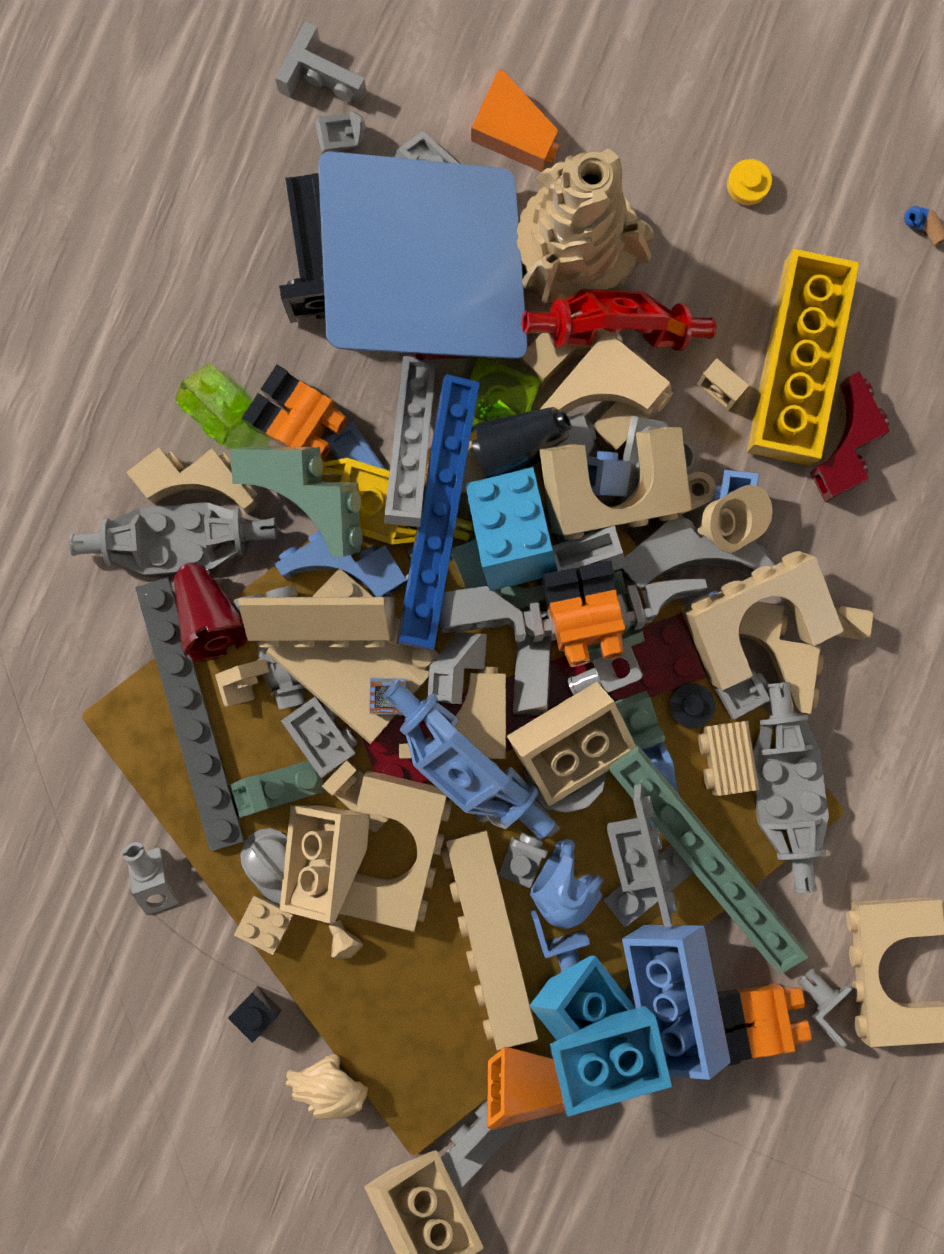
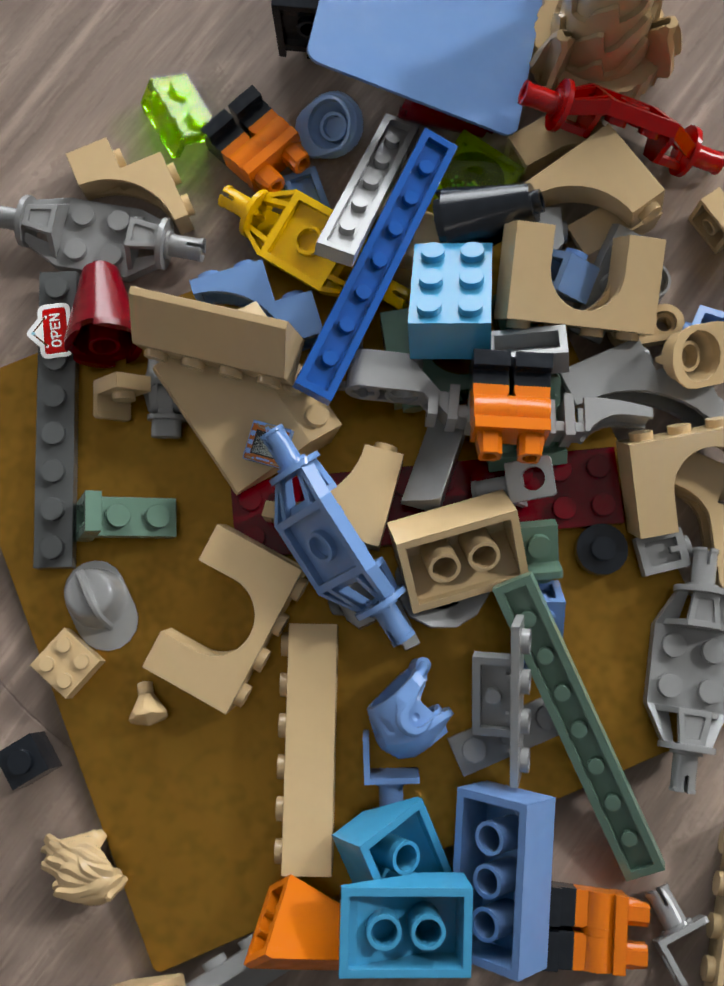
camera: 25 degrees right, 5 degrees down
sand green arch [230,446,363,557] -> none
tan slope [280,805,370,923] -> none
light grey bracket [281,697,359,778] -> none
tan bracket [322,760,389,832] -> none
light grey slope [428,632,487,704] -> none
light grey bracket [498,833,548,888] -> none
tan brick [698,721,759,796] -> none
none -> sticker [27,303,72,359]
none -> light blue hat [295,91,363,159]

